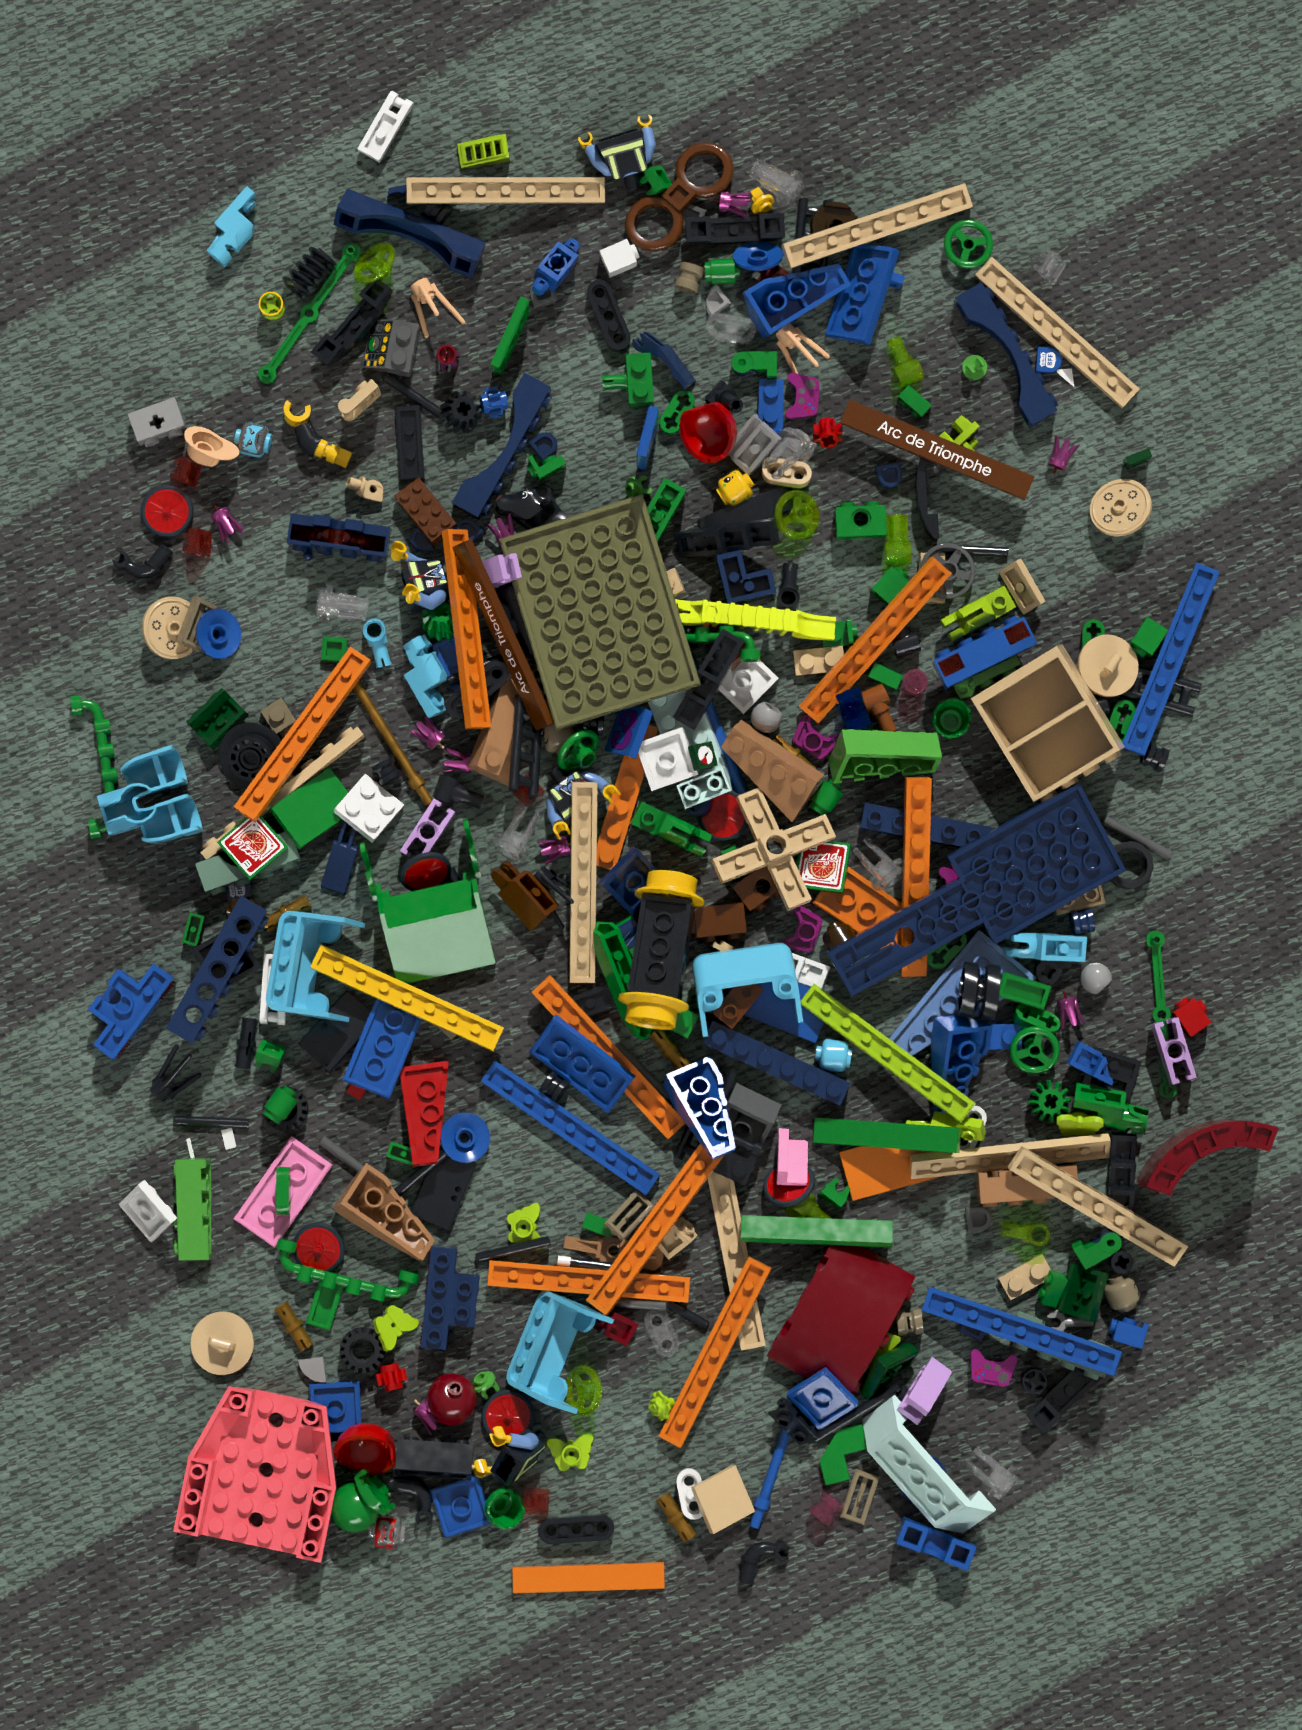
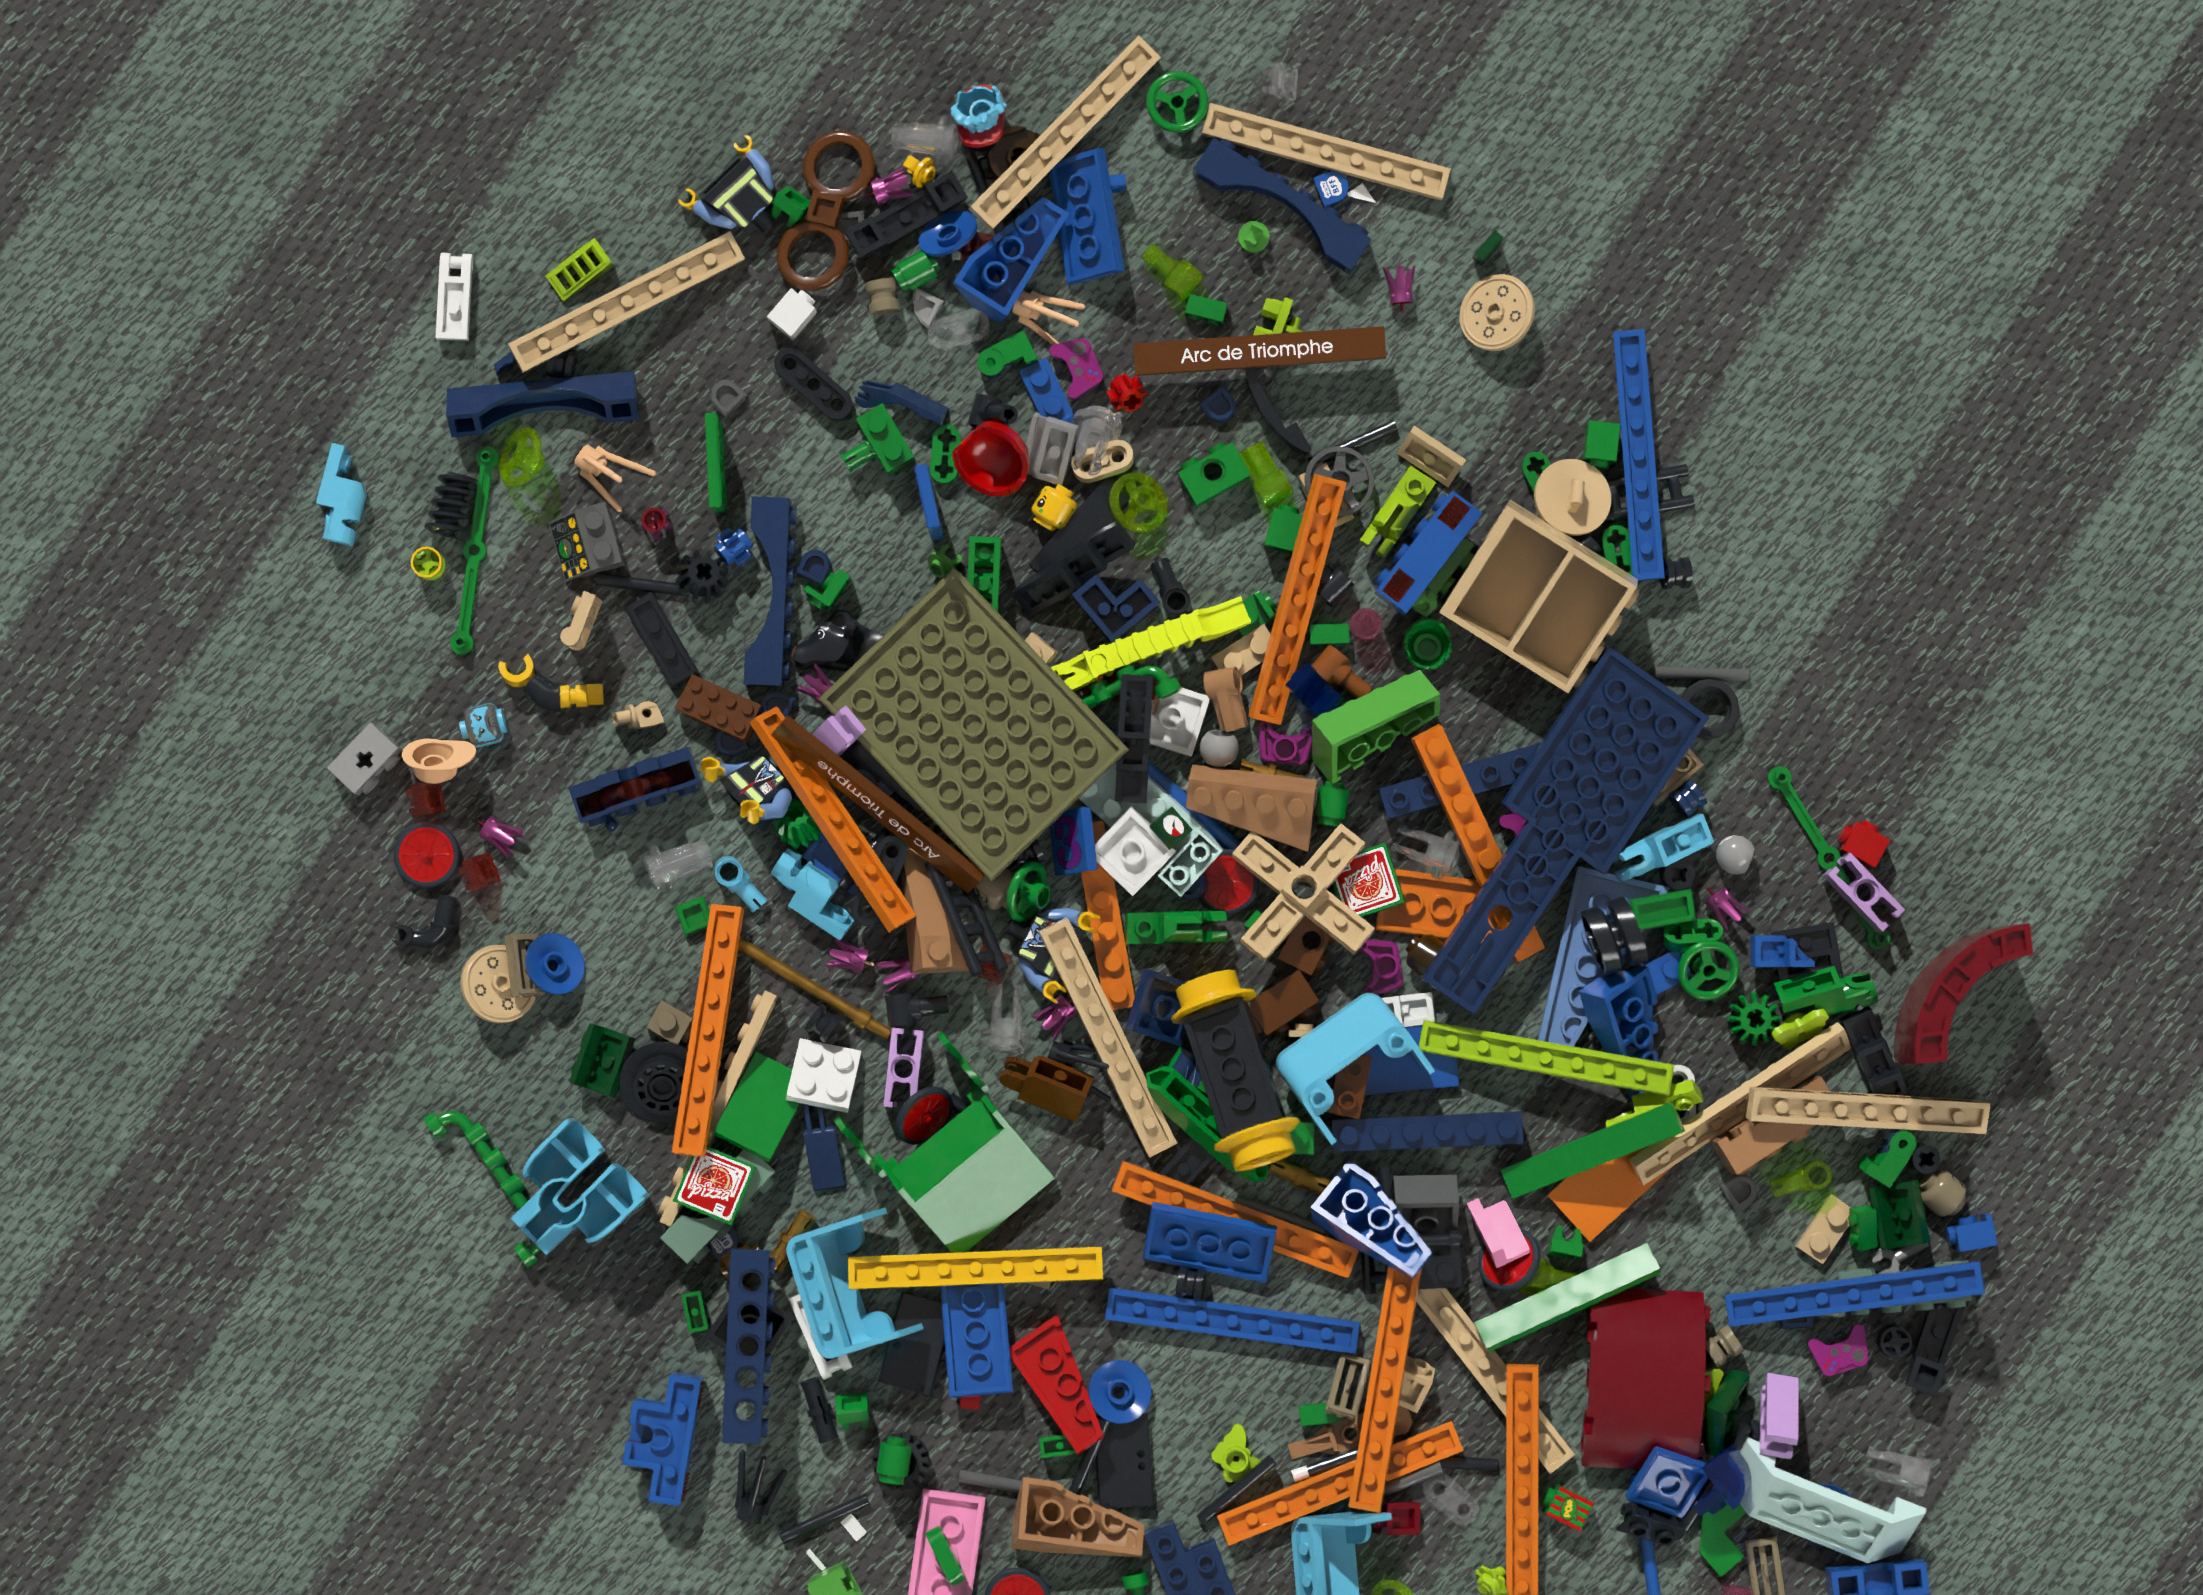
camera: 25 degrees left, 0 degrees up
black slope [311,276,393,367] -> none
blue piece [532,238,580,296] -> none
medium azure head [815,1038,852,1073] -> none
green beam [927,933,967,969] -> none
none -> medium azure hair [950,85,1007,148]
none -> medium nougat piece [1203,666,1248,732]
none -> brick [1541,1483,1594,1531]
none -> clear blue brick [1692,1444,1751,1517]

